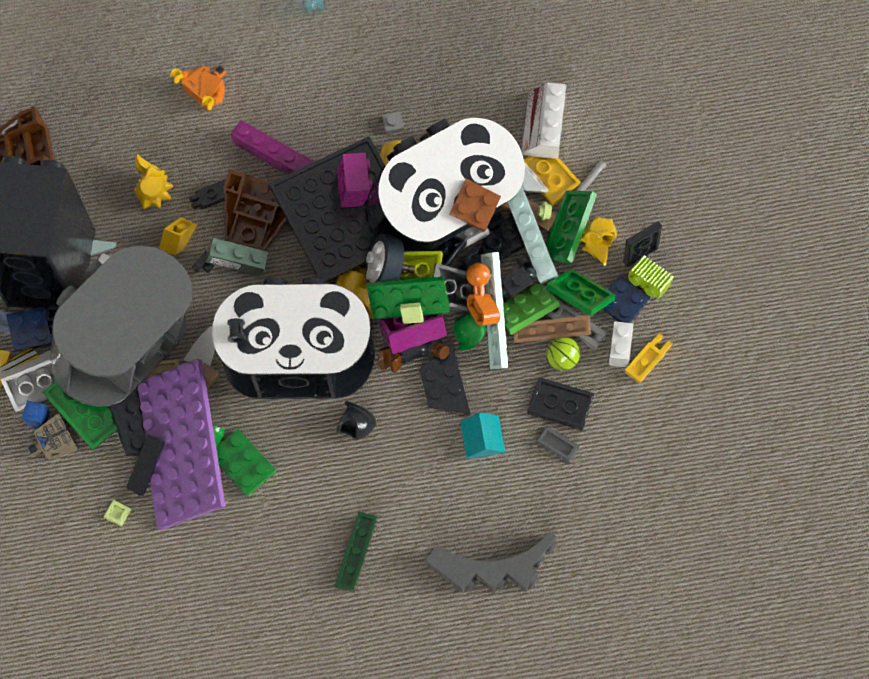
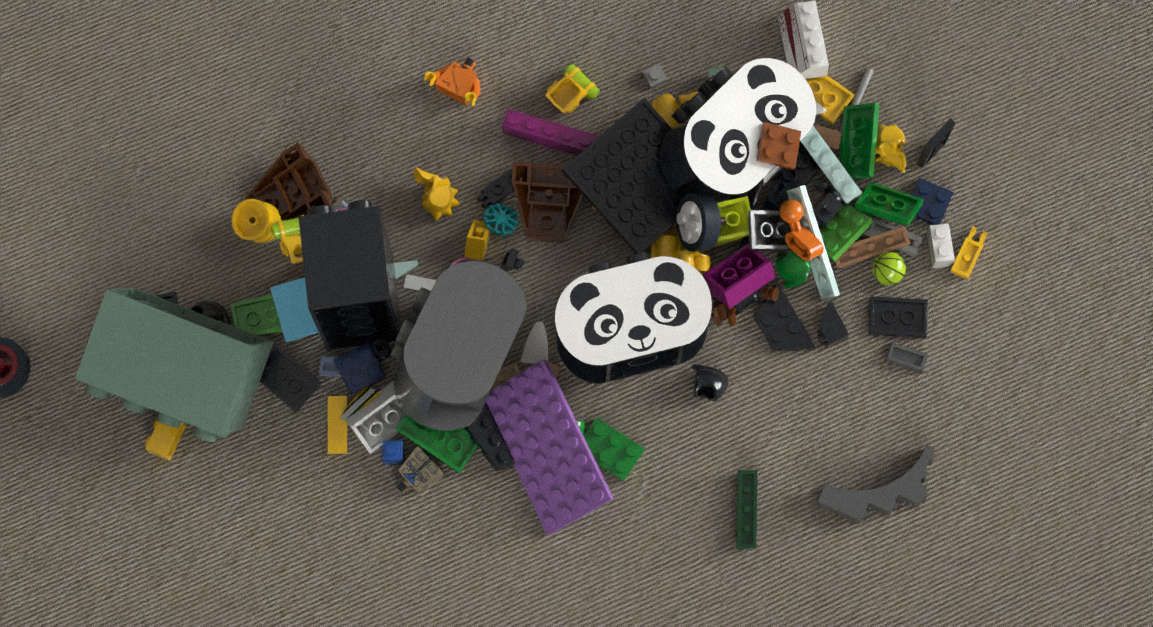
camera: 20 degrees left, 5 degrees up
yellowish green tile [104,500,131,527] -> none
black tile [126,434,165,496] -> none
sand green brick [205,238,268,276] -> none
black bush [227,318,246,343] -> none
magenta brick [337,153,372,207] -> none
green plate [366,276,450,319] -> none
yellowish green tile [400,303,424,324] -> none
teal slope [460,412,505,459] -> none
yellowish green plate [538,202,552,221] -> none
lime brick [628,255,674,299] -> none
none -> teal wheel [483,203,518,236]
none -> yellow piece [546,64,600,115]
none -> black slope [817,301,849,349]

